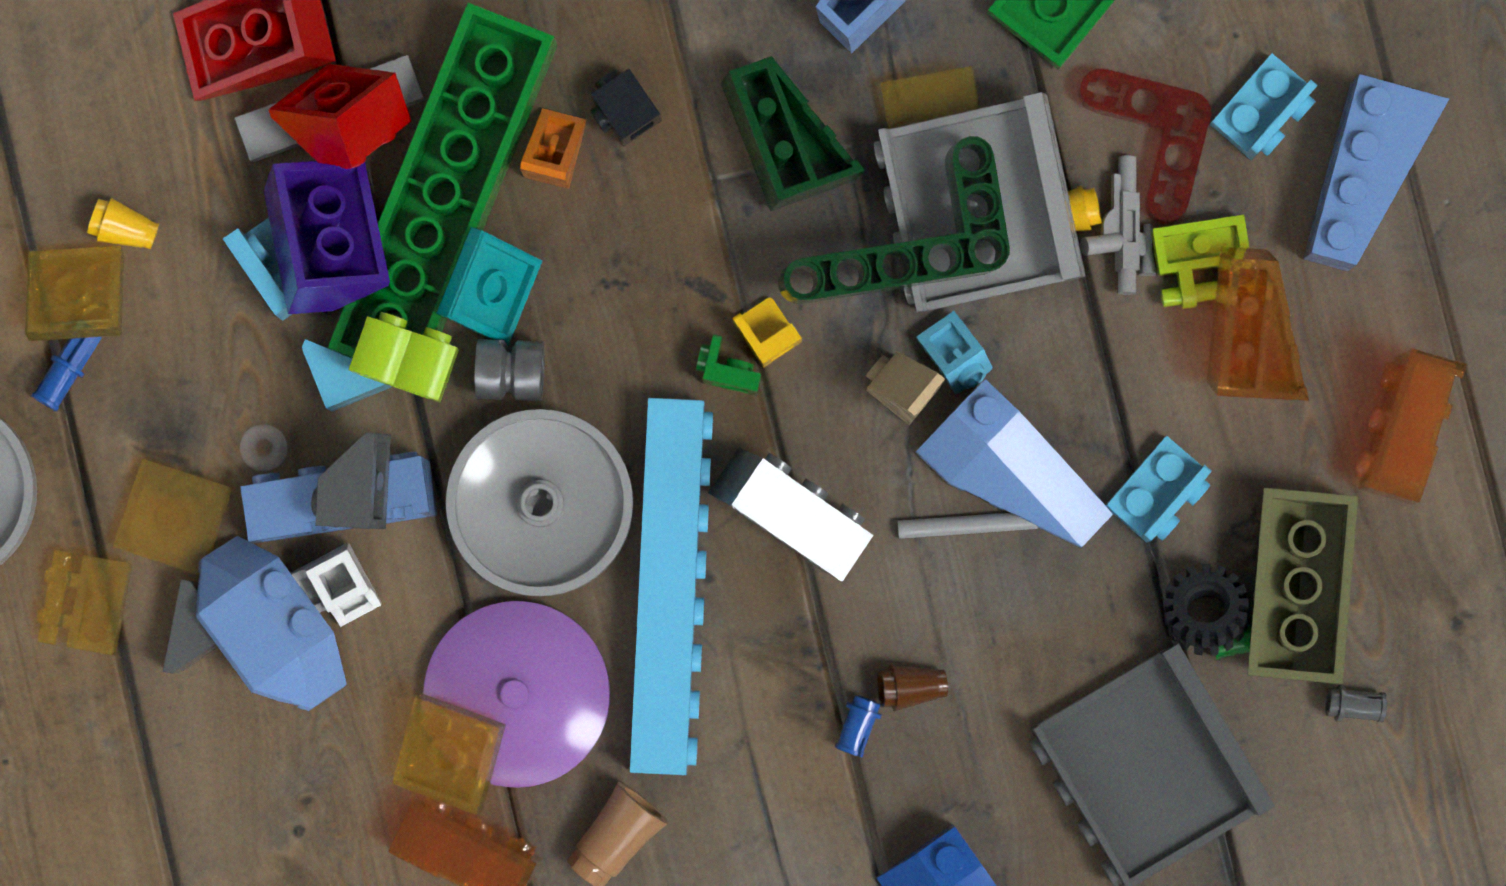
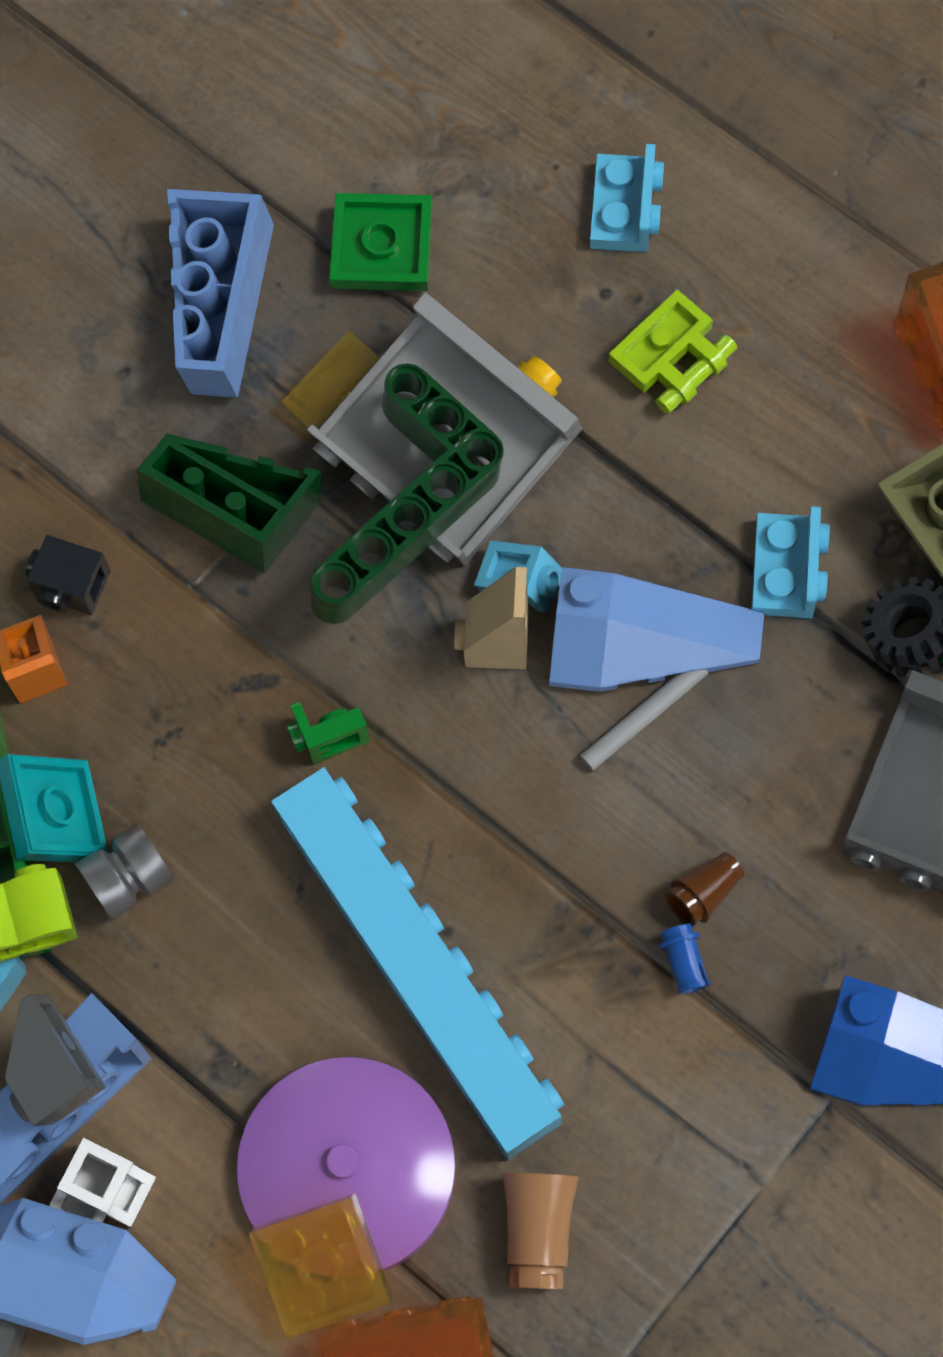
camera: 35 degrees left, 15 degrees down
light grey dish [446,409,633,596] -> none
wedge [708,447,873,581] -> none
yellow panel [732,298,802,368] -> none
clear red beam [1078,69,1211,224] -> none
light grey piece [1080,155,1157,295] -> none
clear orange wedge [1207,247,1309,401] -> none
medium blue wedge [1303,74,1449,271] -> none

